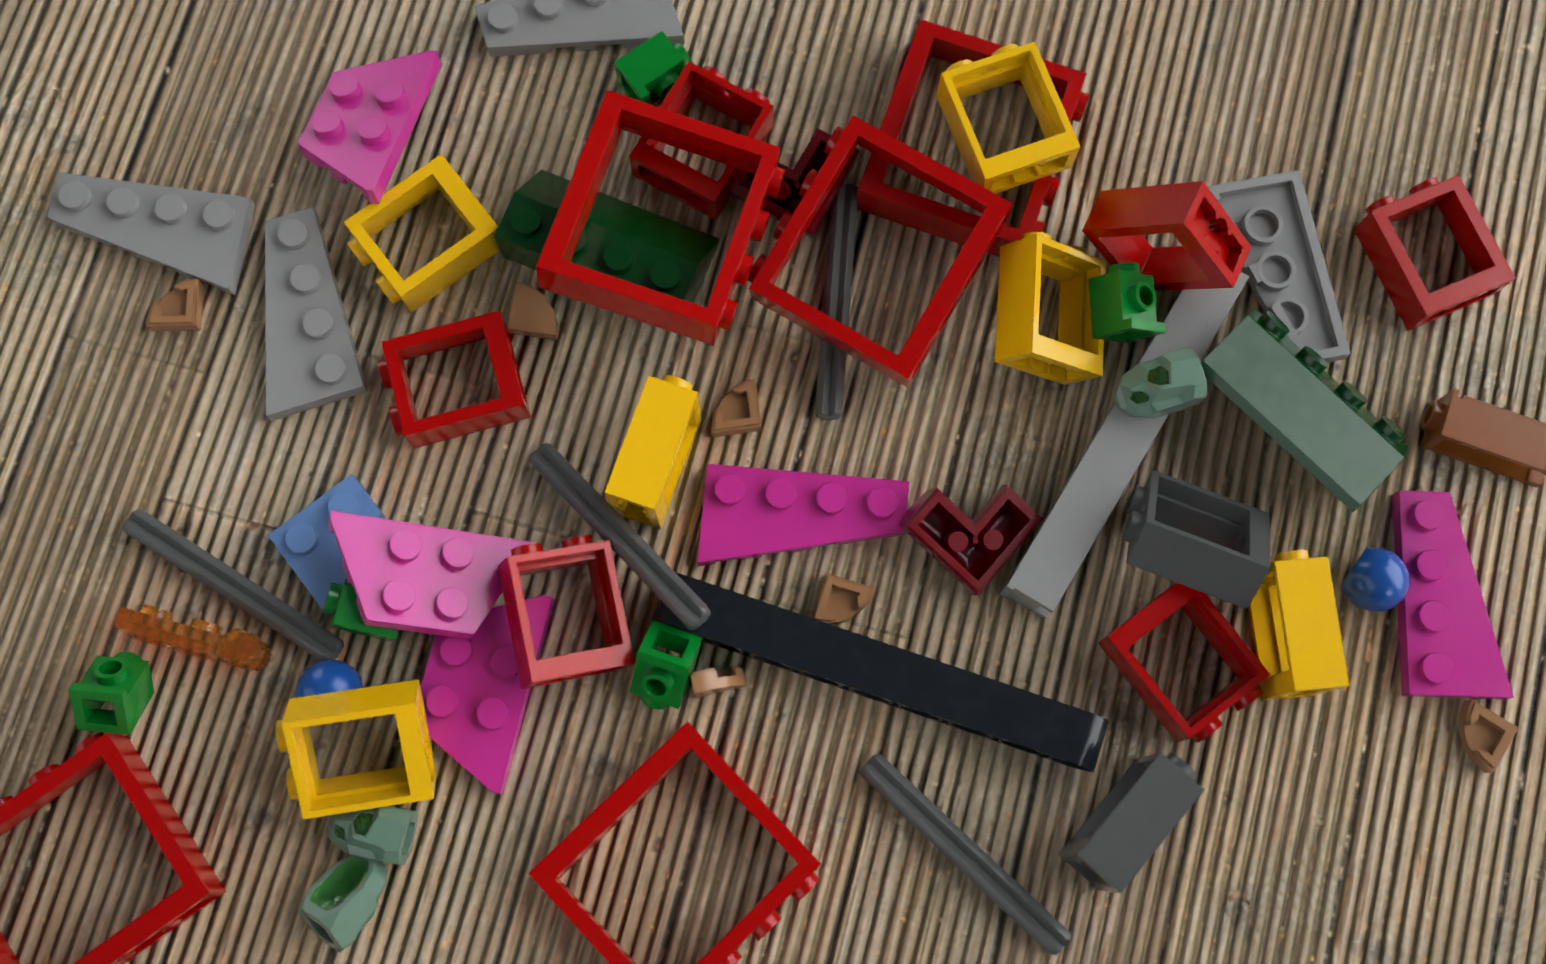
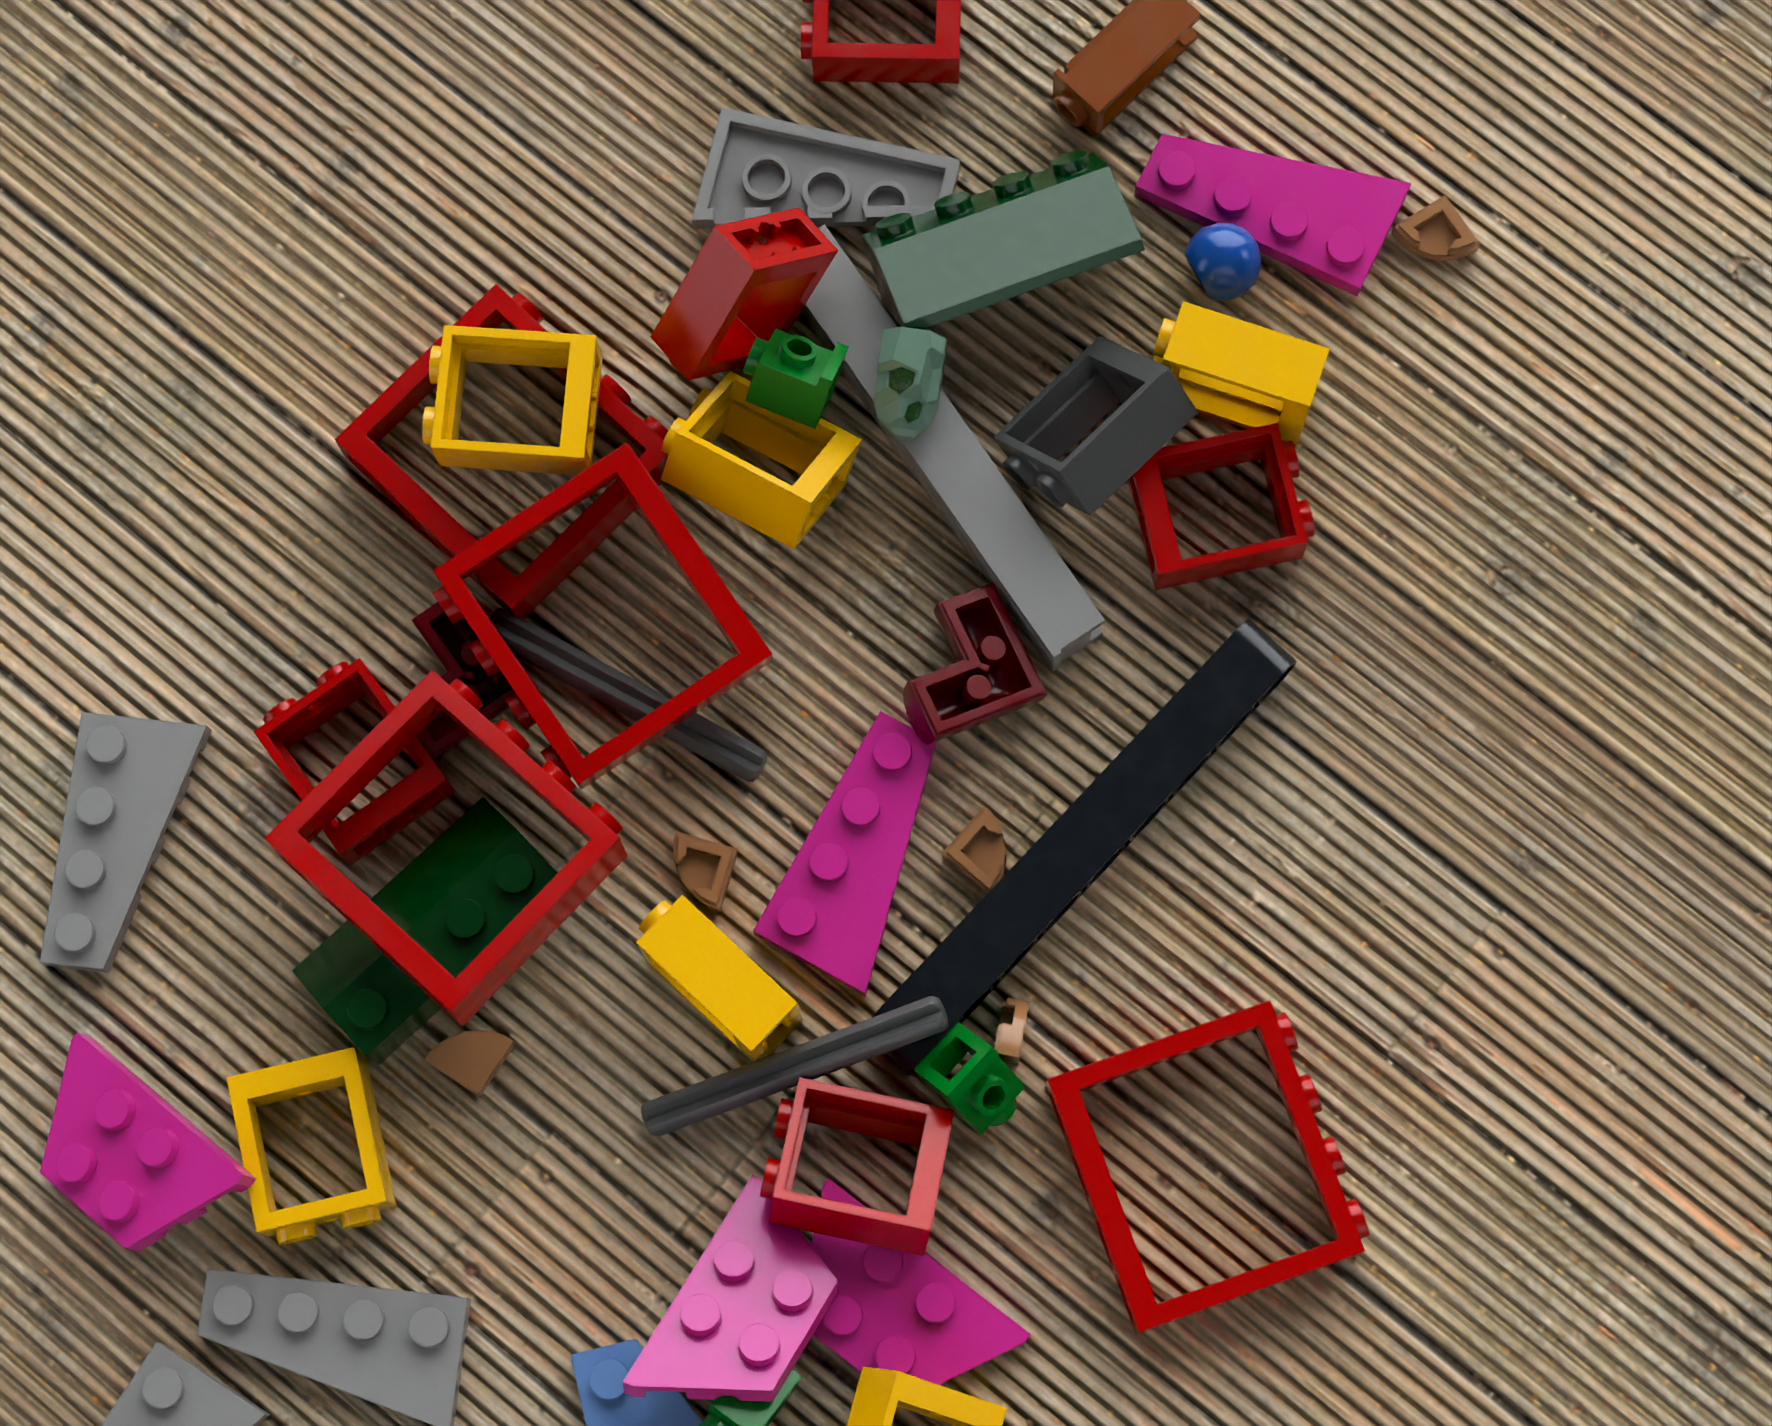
camera: 60 degrees left, 0 degrees up
red window [378,310,531,449] -> none
green brick [614,31,692,105] -> none
dark grey axle [860,754,1072,955] -> none
dark grey window [1058,753,1205,893] -> none

